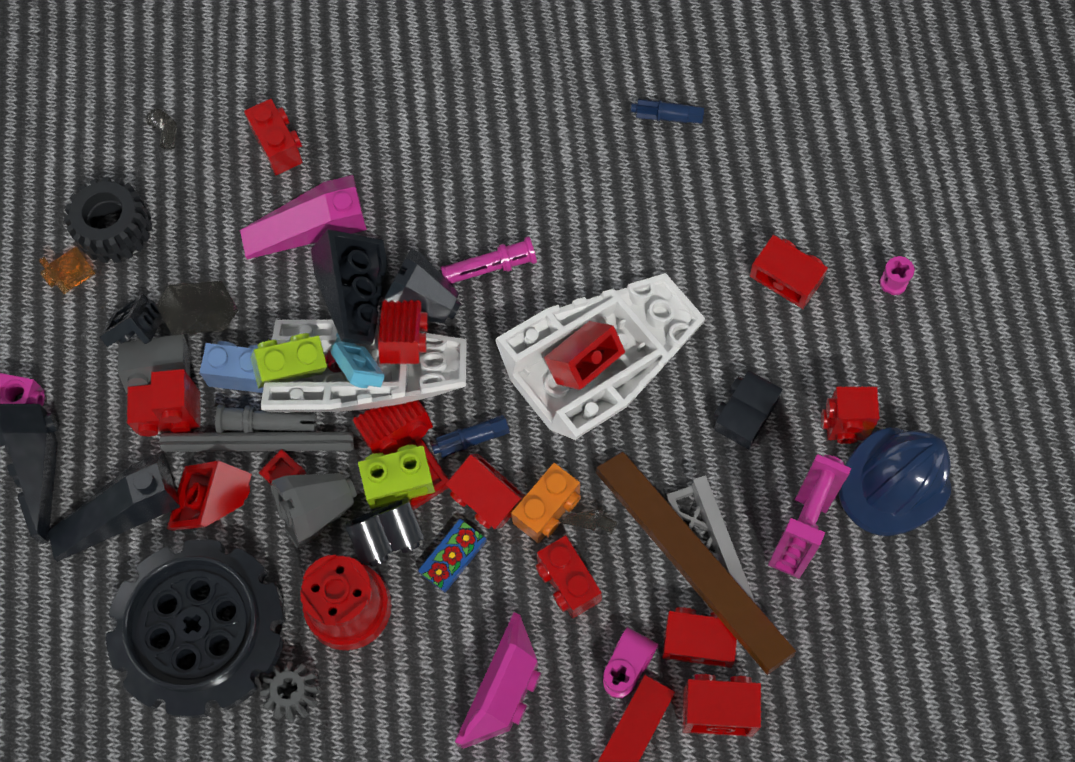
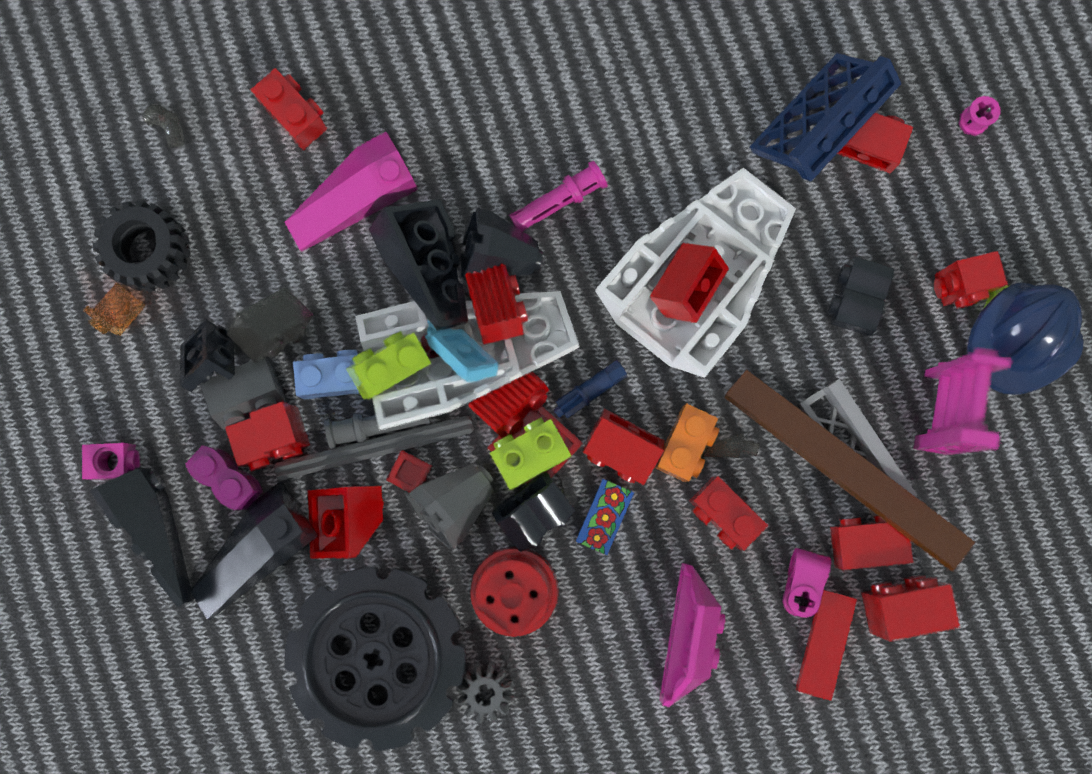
camera: 15 degrees left, 15 degrees up
none -> magenta brick [185,446,263,510]
none -> dark blue fence [749,53,902,182]

